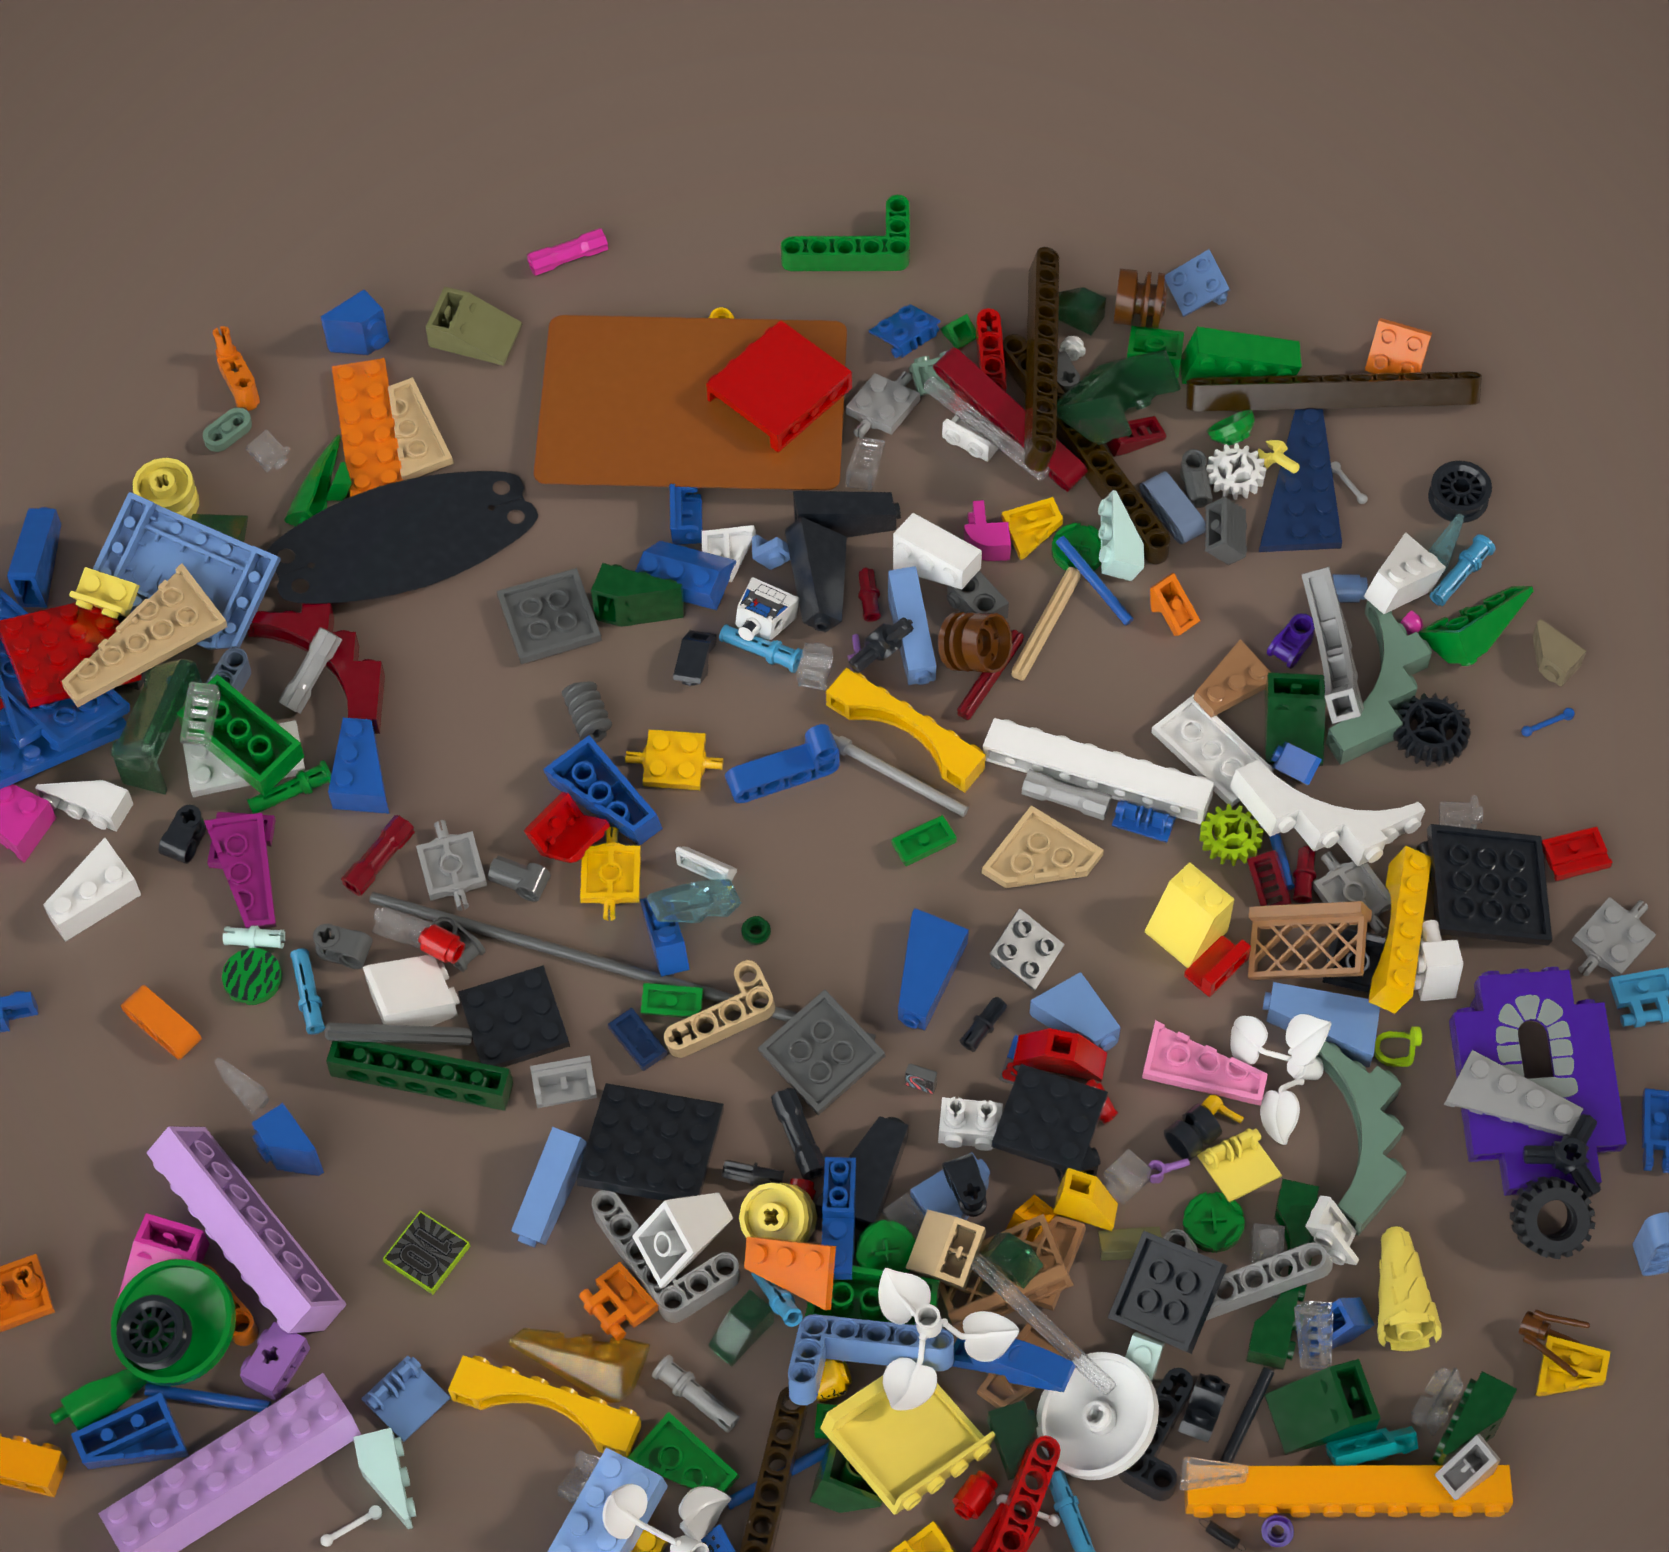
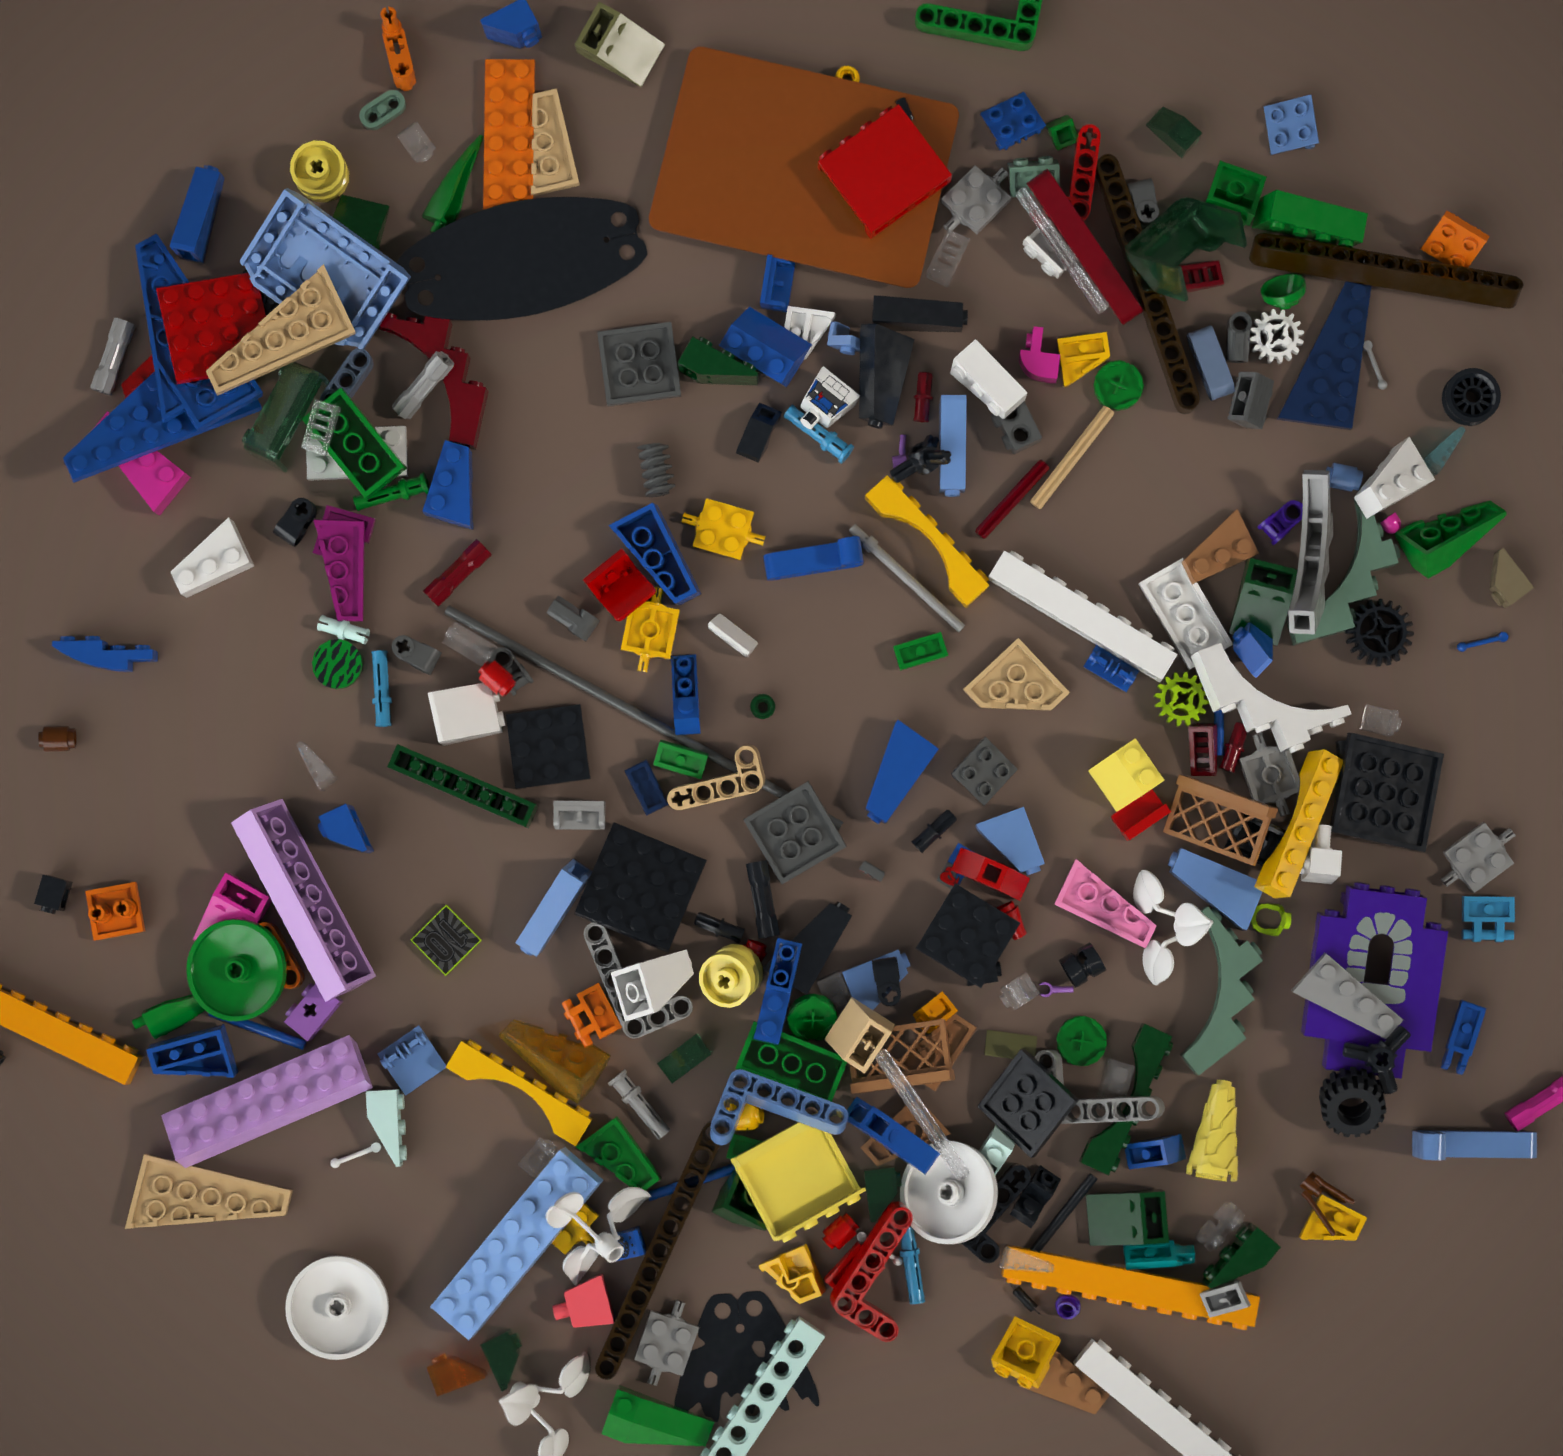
camera: 15 degrees right, 25 degrees up
white slope [35,780,133,832] -> none
light yellow bracket [69,567,140,619] -> none
black wheel [116,1295,192,1370] -> none
orange beam [120,985,202,1060] -> none
dark grey axle [325,1023,472,1045] -> none
green slope [326,462,352,501] -> none
light grey plate [416,820,487,911] -> none
clear light blue slope [646,879,742,923] -> none
orange wing [744,1236,836,1310] -> none
dark azure pin [751,1272,803,1327] -> none
clear brick [797,642,833,691] -> none
white plant [878,1268,1019,1411] -> none
reddish brown wheel [938,612,1012,673] -> none
white brick [938,1097,1003,1151] -> none
clear green slope [978,1232,1043,1289] -> none
light grey axle [1022,769,1112,820] -> none
dark brown beam [1024,247,1059,472] -> none
yellow slope [1053,1168,1118,1231] -> none
blue bar [1056,536,1134,626] -> none
white plate [1059,336,1086,361] -> none
light aqua slope [1098,490,1144,581] -> none
reddish brown wheel [1113,268,1167,329] -> none
orange slope [1150,573,1200,636] -> none
light yellow hinge [1197,1128,1282,1202] -> none
yellow hand [1202,1095,1244,1124] -> none
light yellow bar [1258,440,1300,473] -> none
clear slope [1294,1301,1333,1370] -> none
white bracket [1305,1195,1359,1265] -> none
dark azure pin [1429,534,1496,606] -> none
red plate [1542,826,1613,881] -> none

